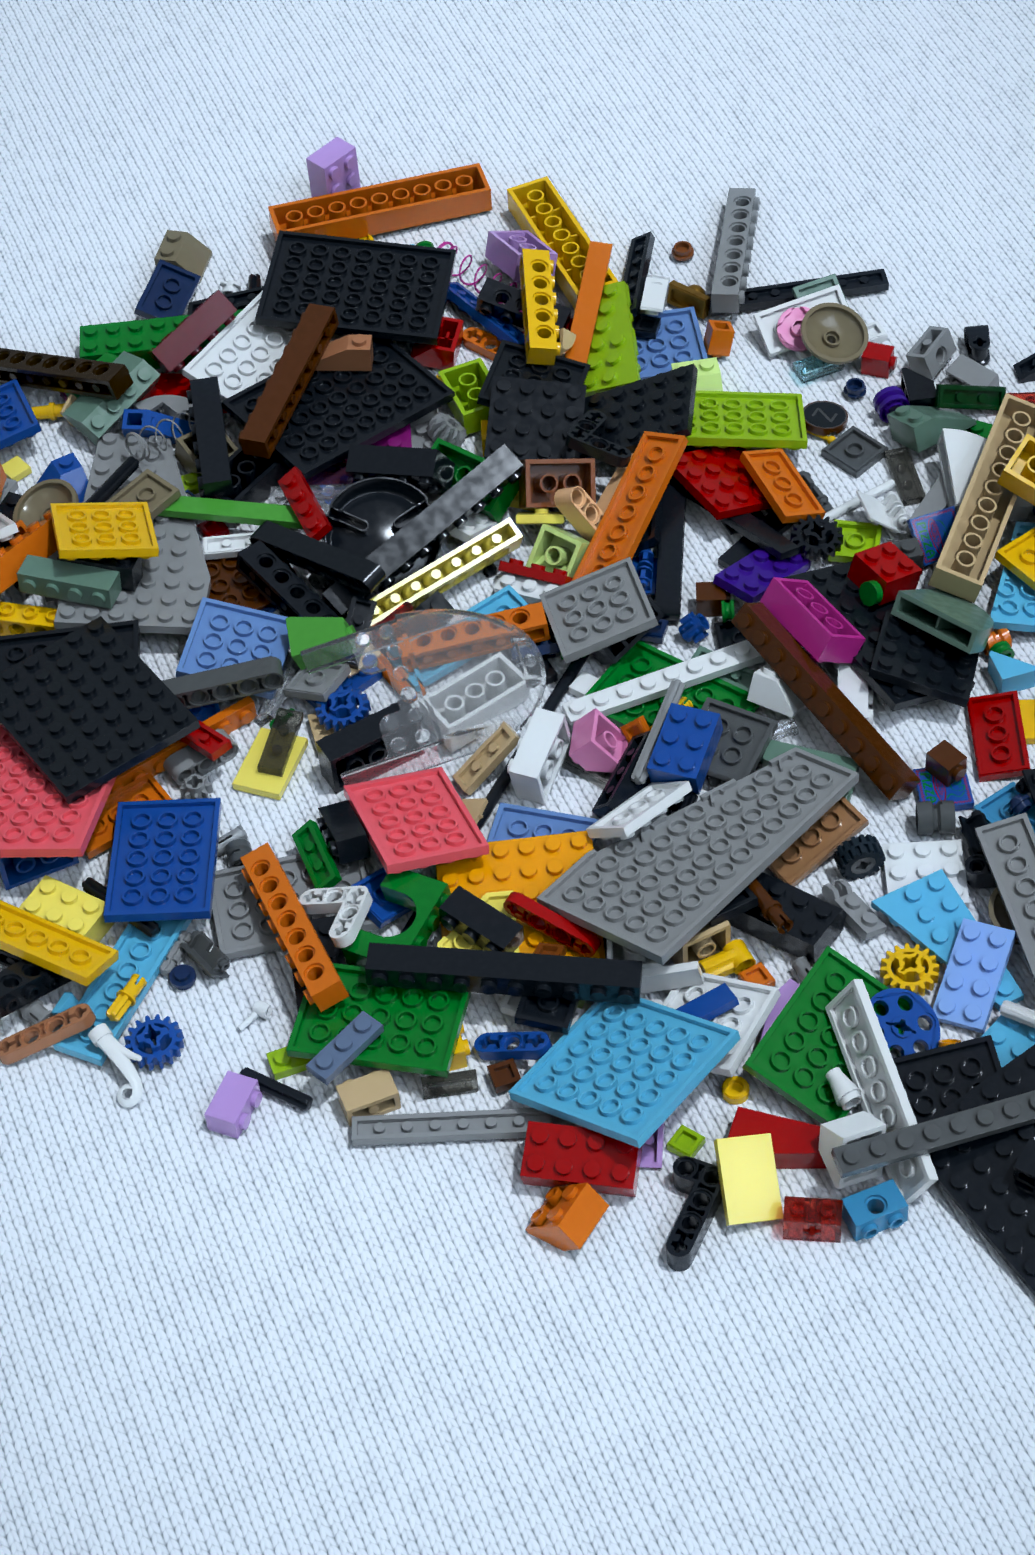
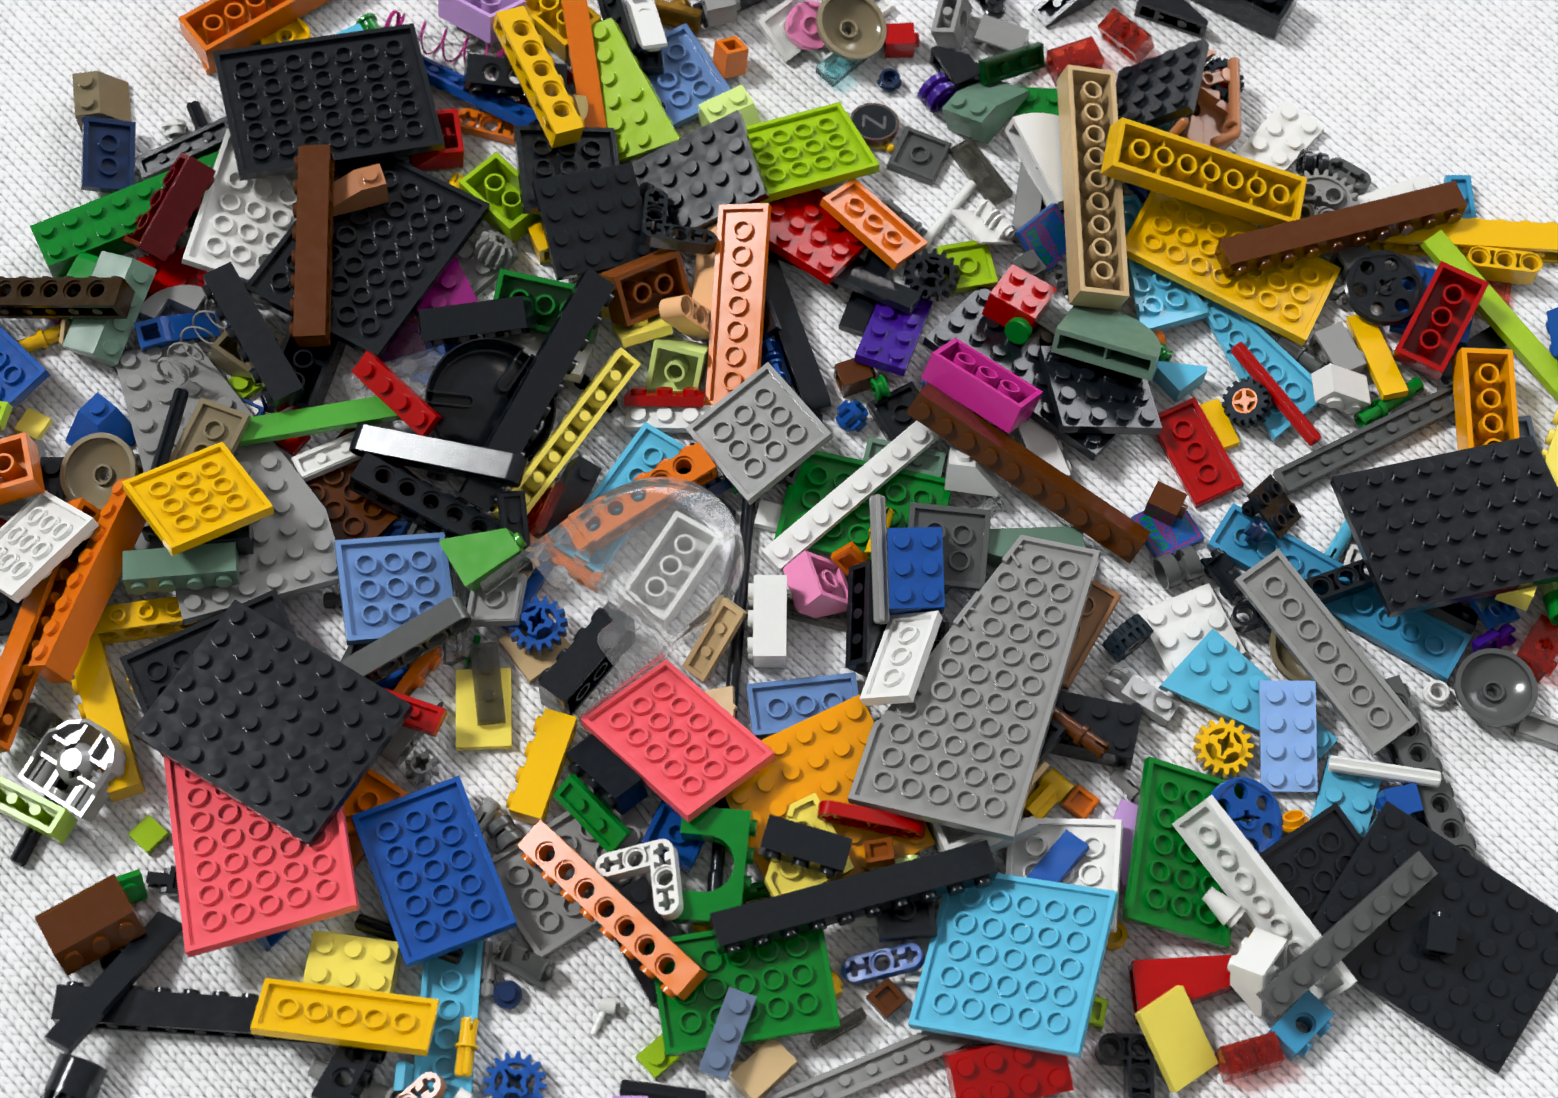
camera: 30 degrees left, 15 degrees up
none -> yellow brick [506,708,578,825]

